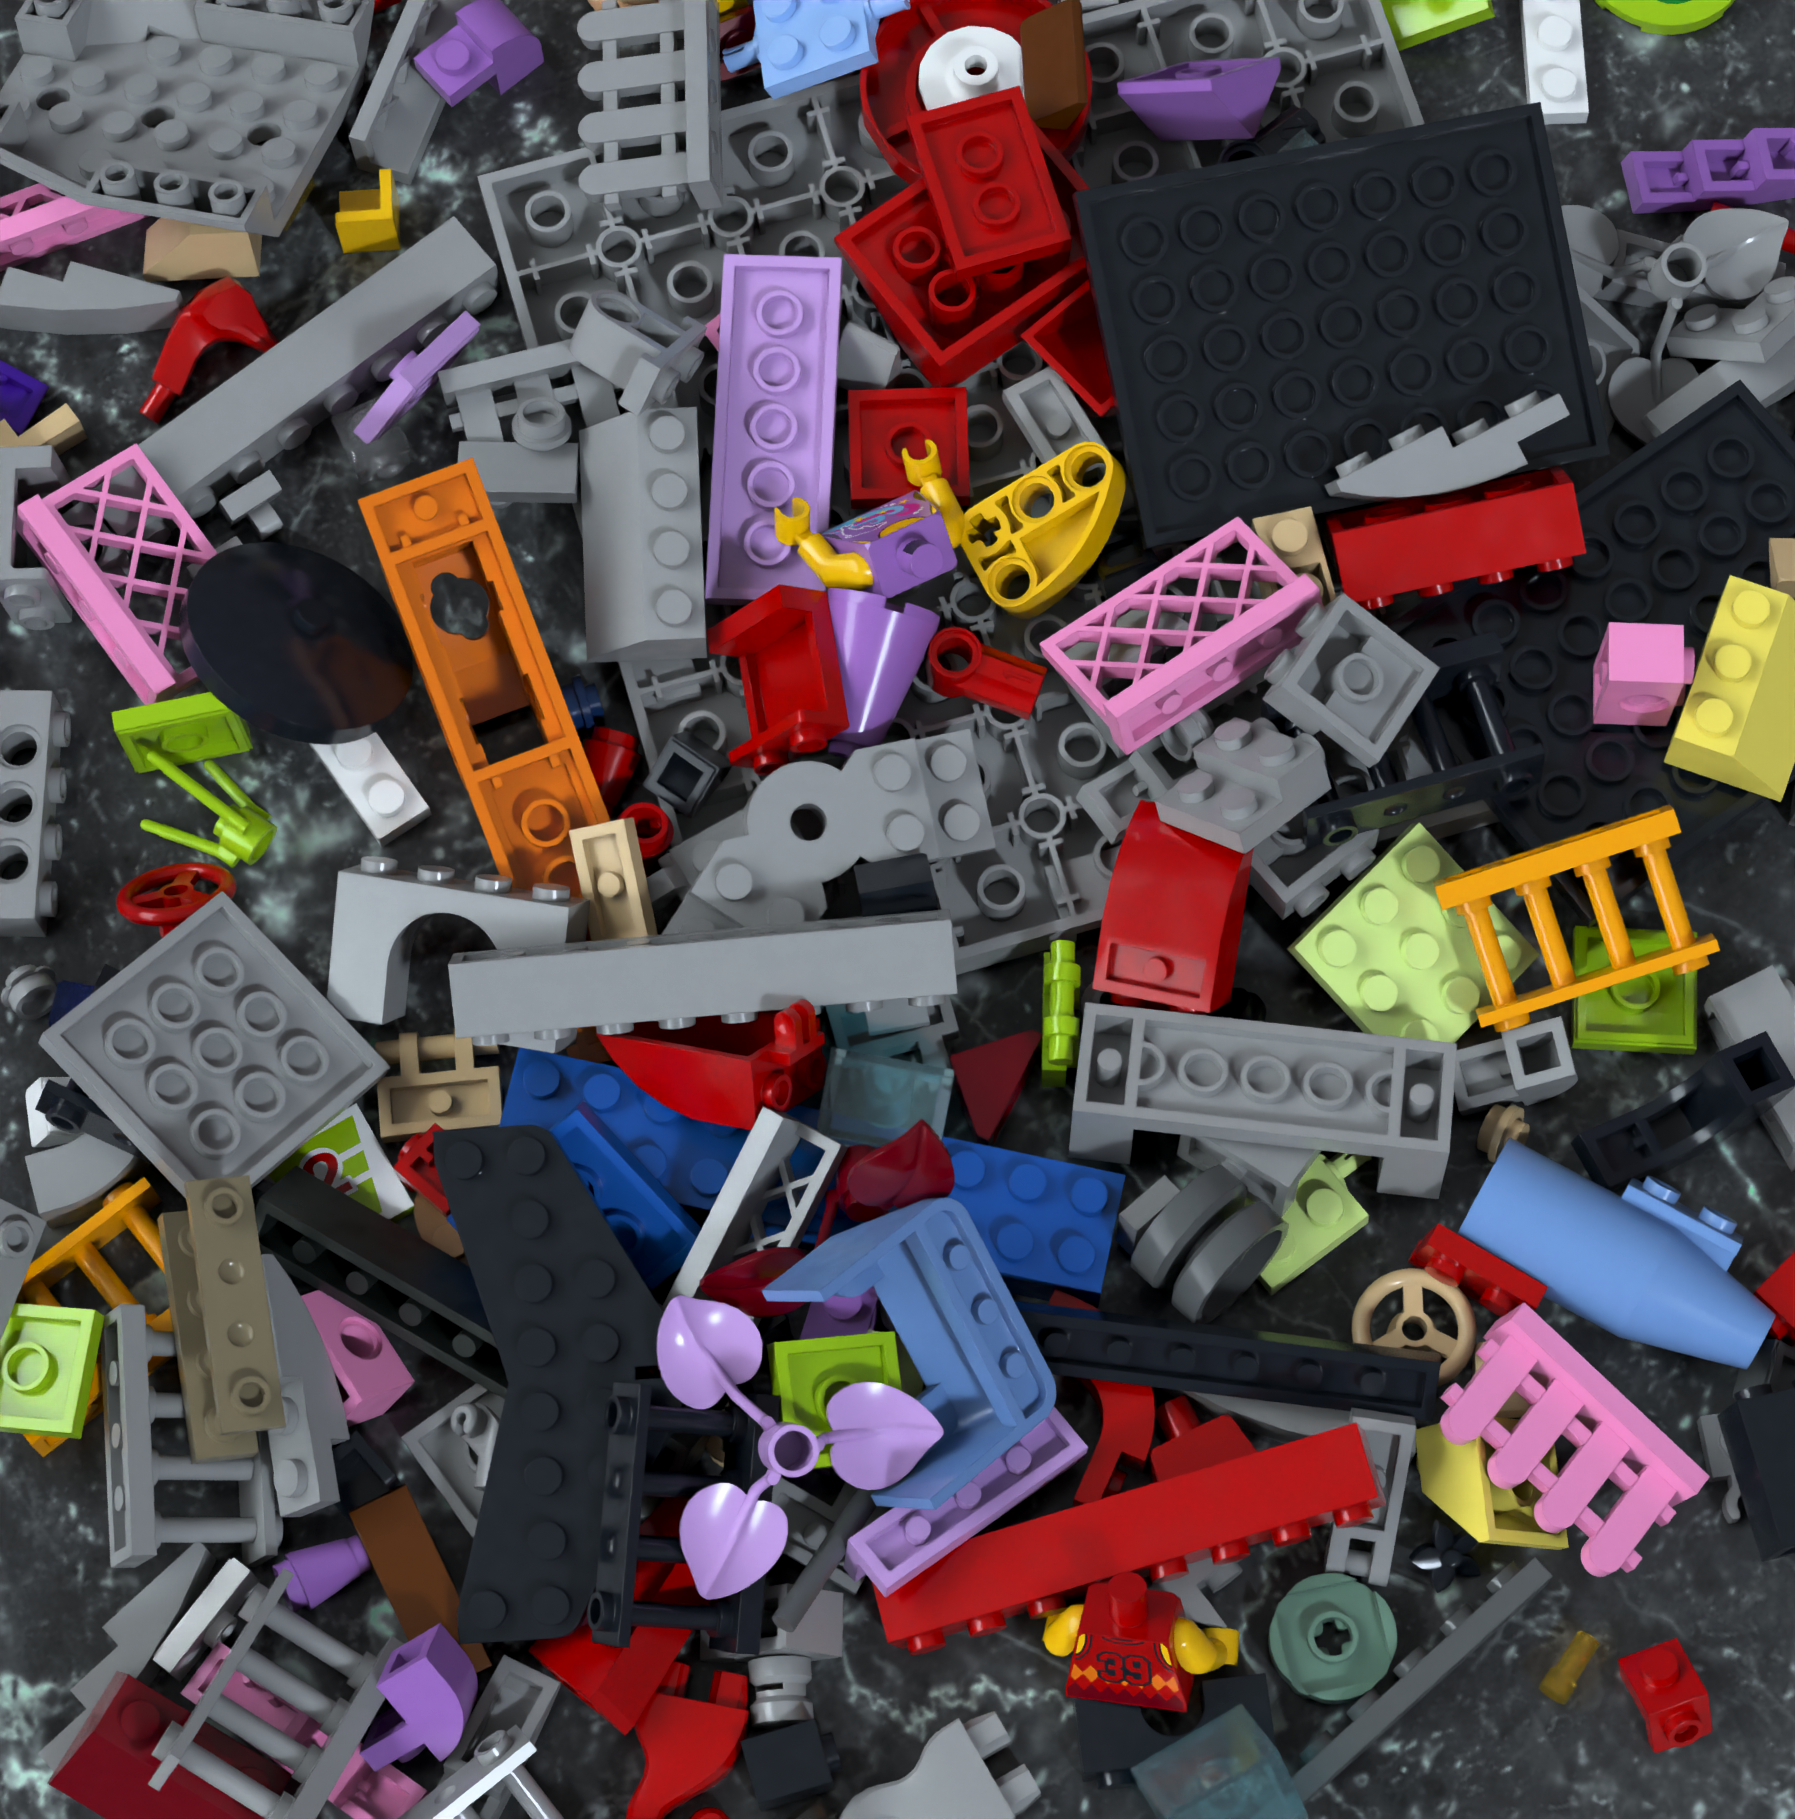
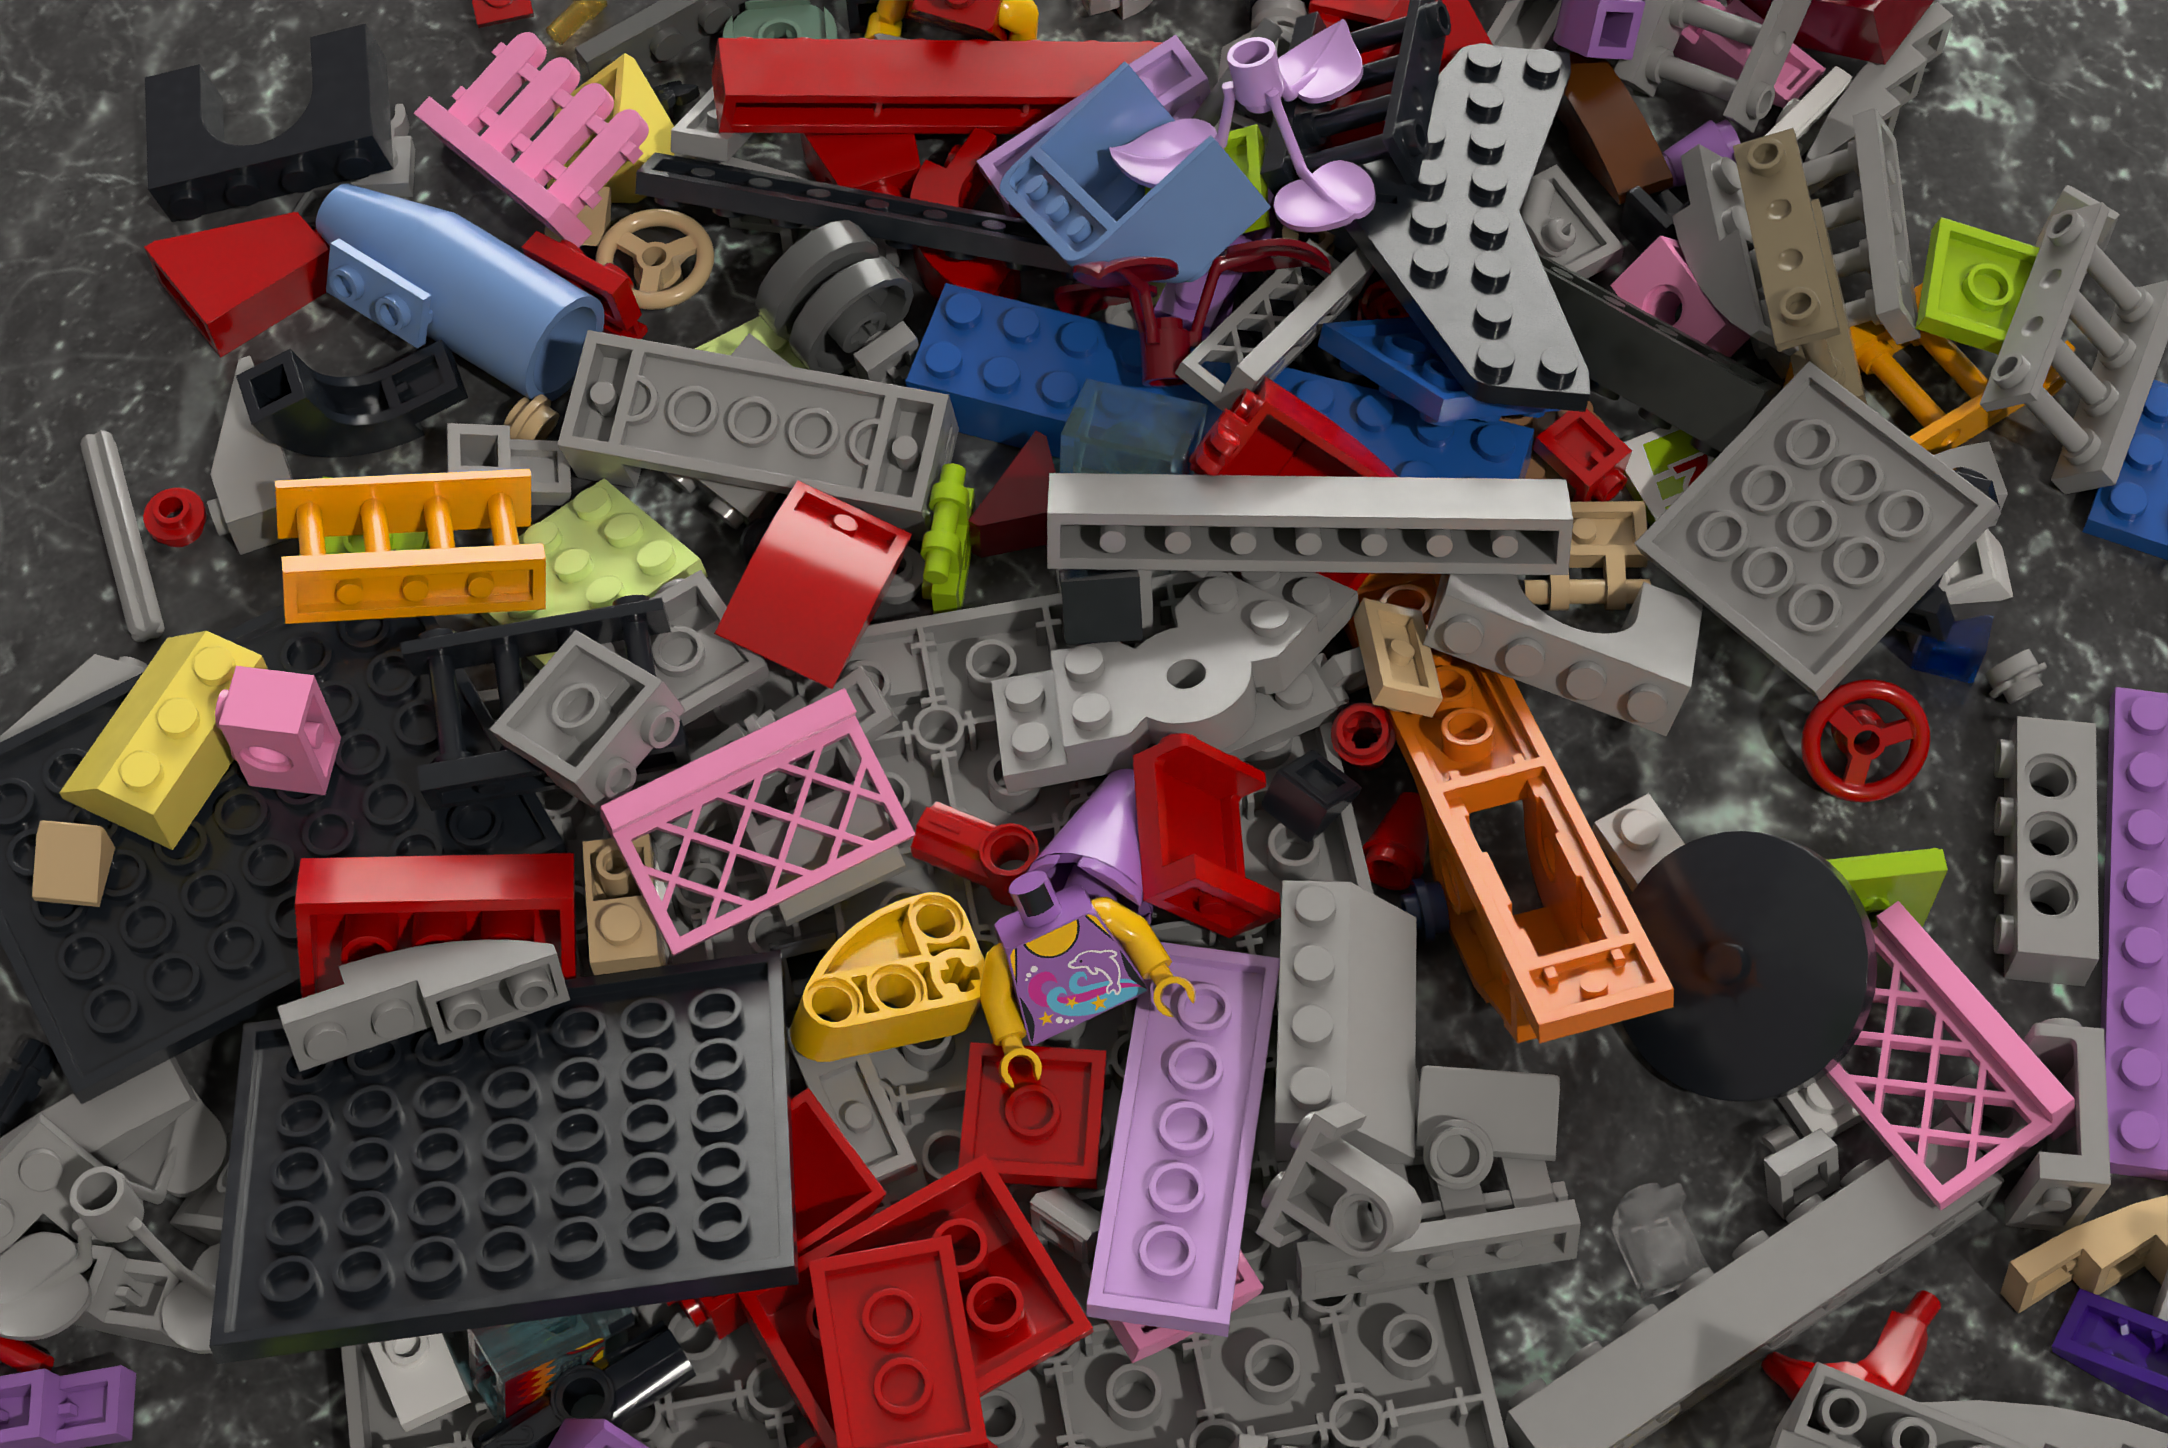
camera: 175 degrees left, 10 degrees down
lime plant [140,751,277,868] -> none
lavender plate [353,310,481,445] -> none
light grey plate [1155,717,1331,854] -> none

